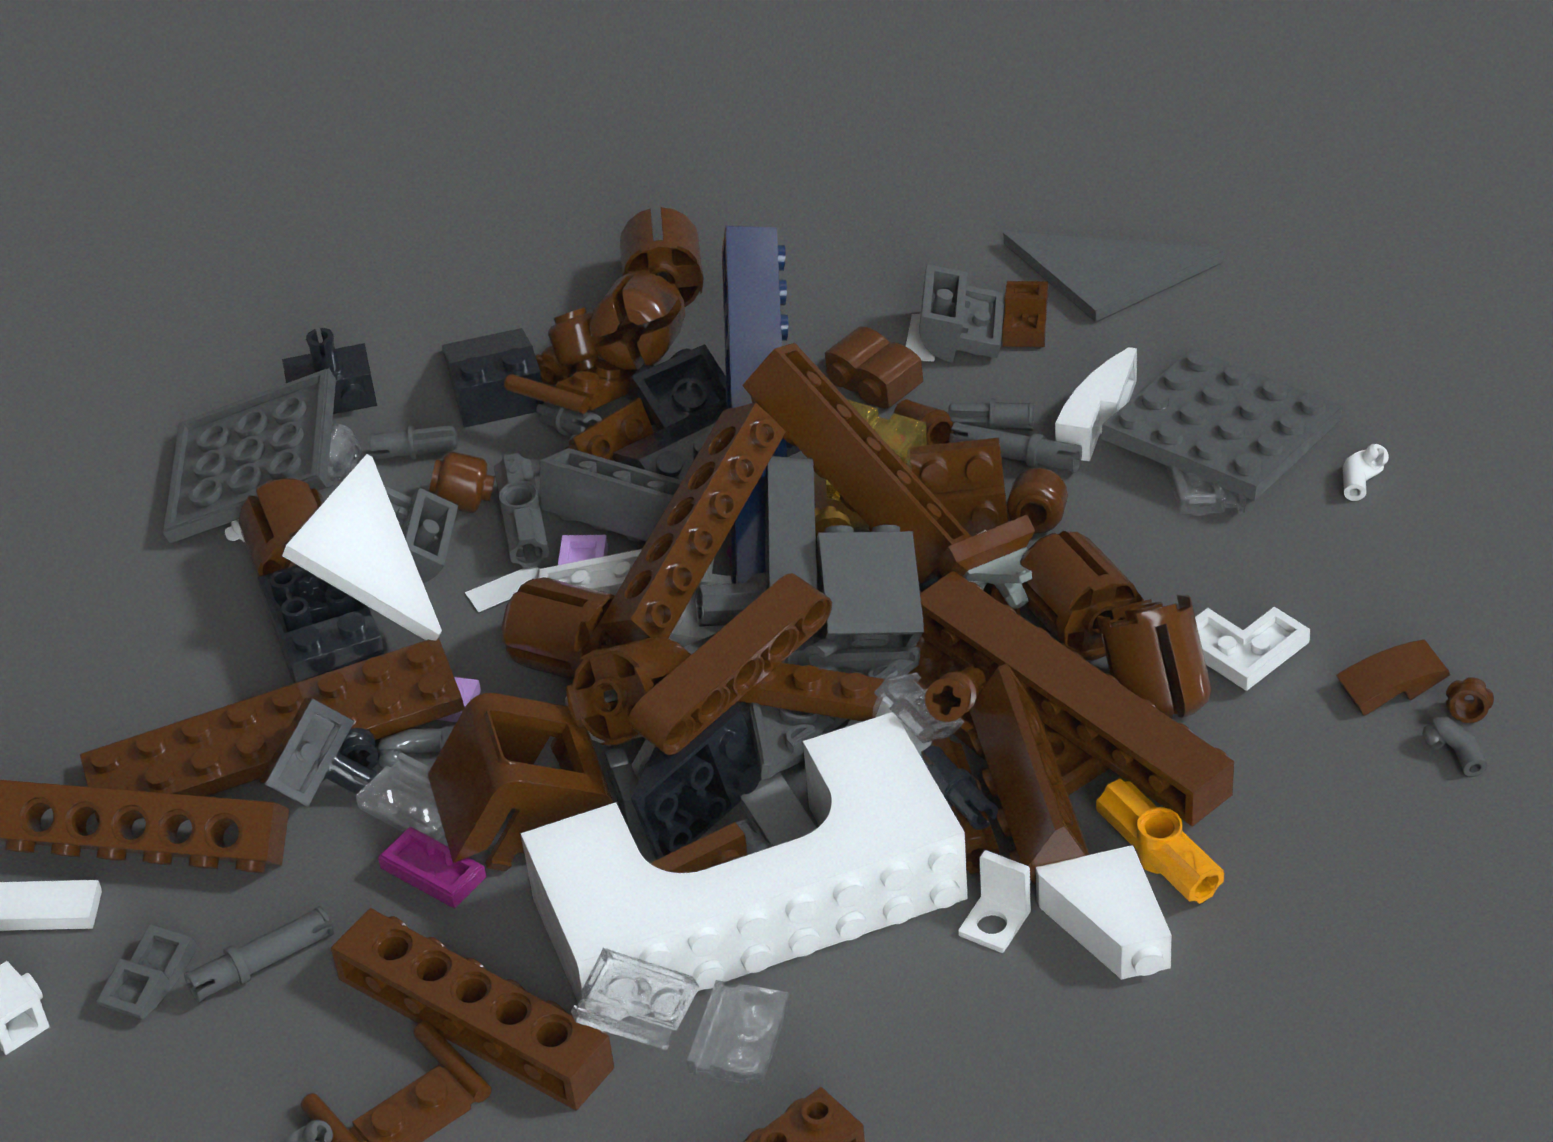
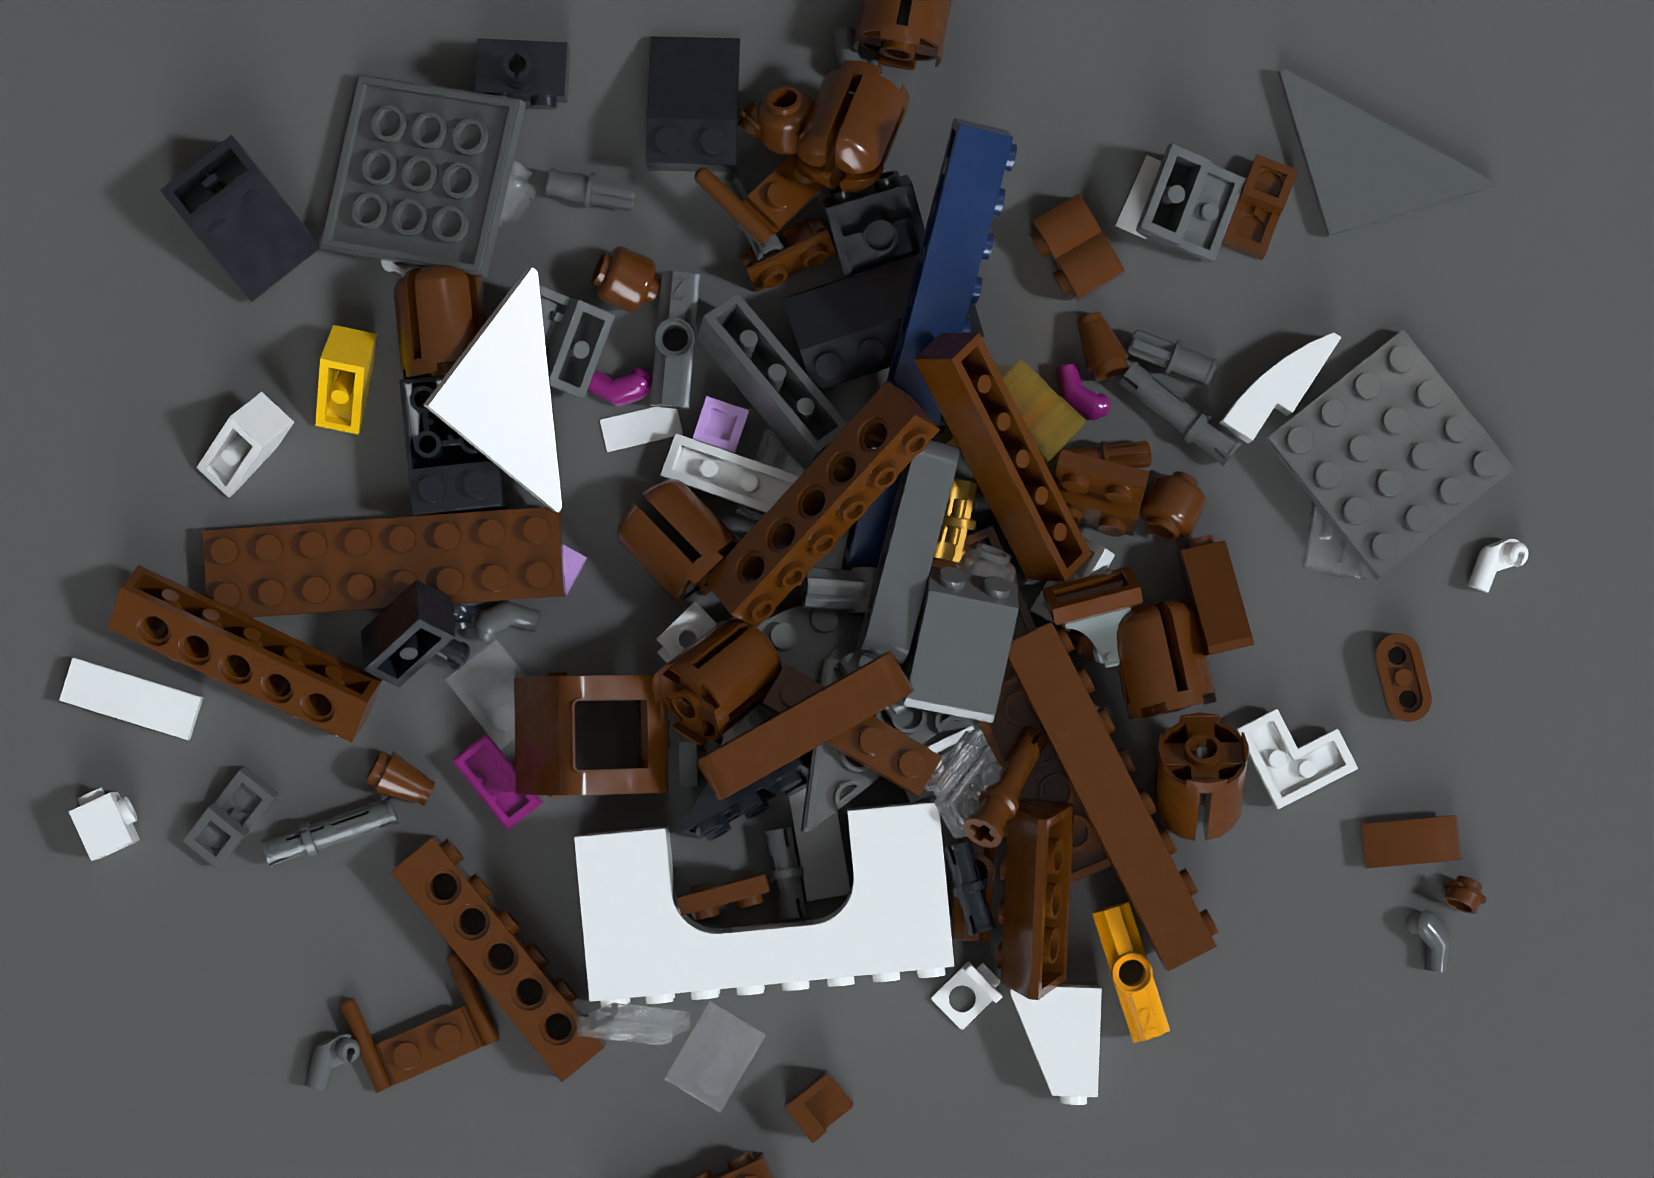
camera: 10 degrees right, 45 degrees up
none -> black slope [160,135,321,302]
none -> white slope [196,392,294,498]
none -> yellow slope [315,325,377,435]
none -> reddish brown cone [365,750,436,806]
none -> magenta arm [588,368,653,406]
none -> reddish brown panel [785,1070,853,1143]
none -> reddish brown slope [1177,534,1254,656]
none -> reddish brown plate [1373,633,1432,722]

